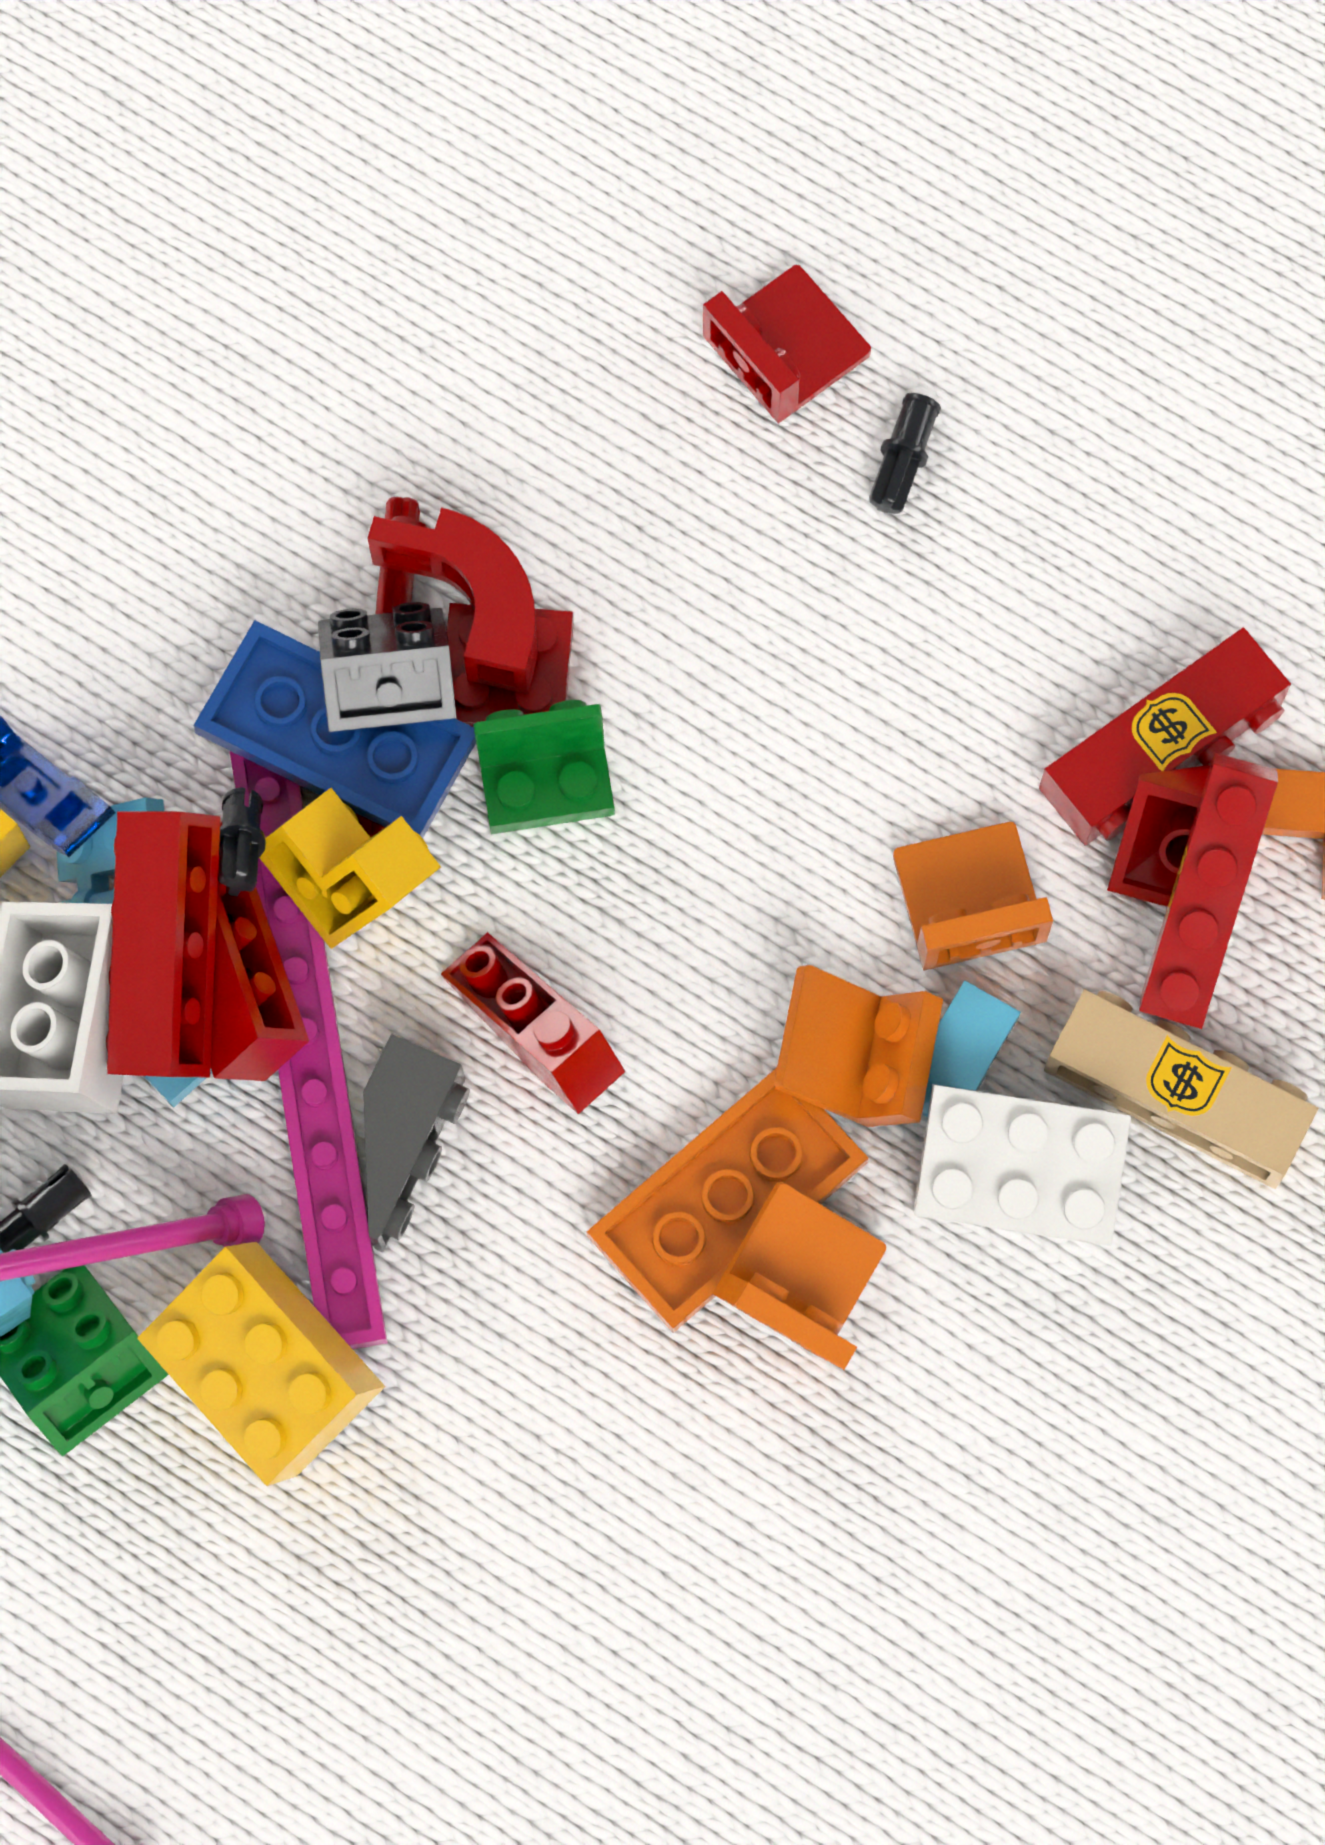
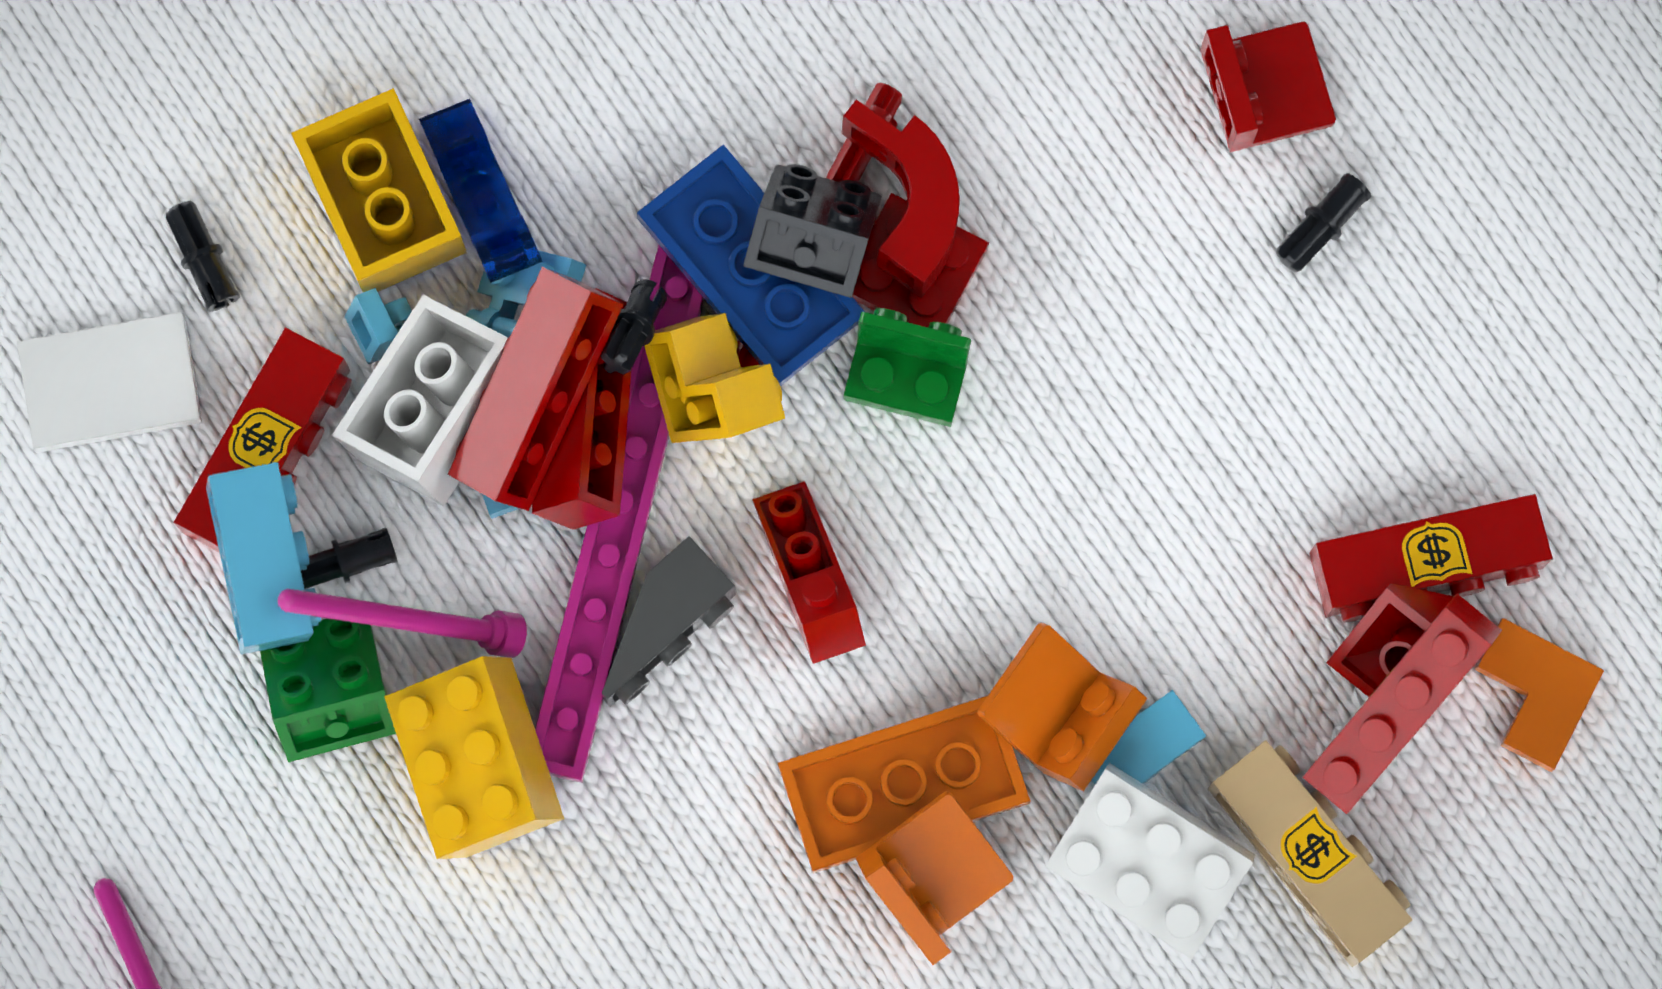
camera: 20 degrees right, 5 degrees up
orange bracket [893,822,1053,971] -> none

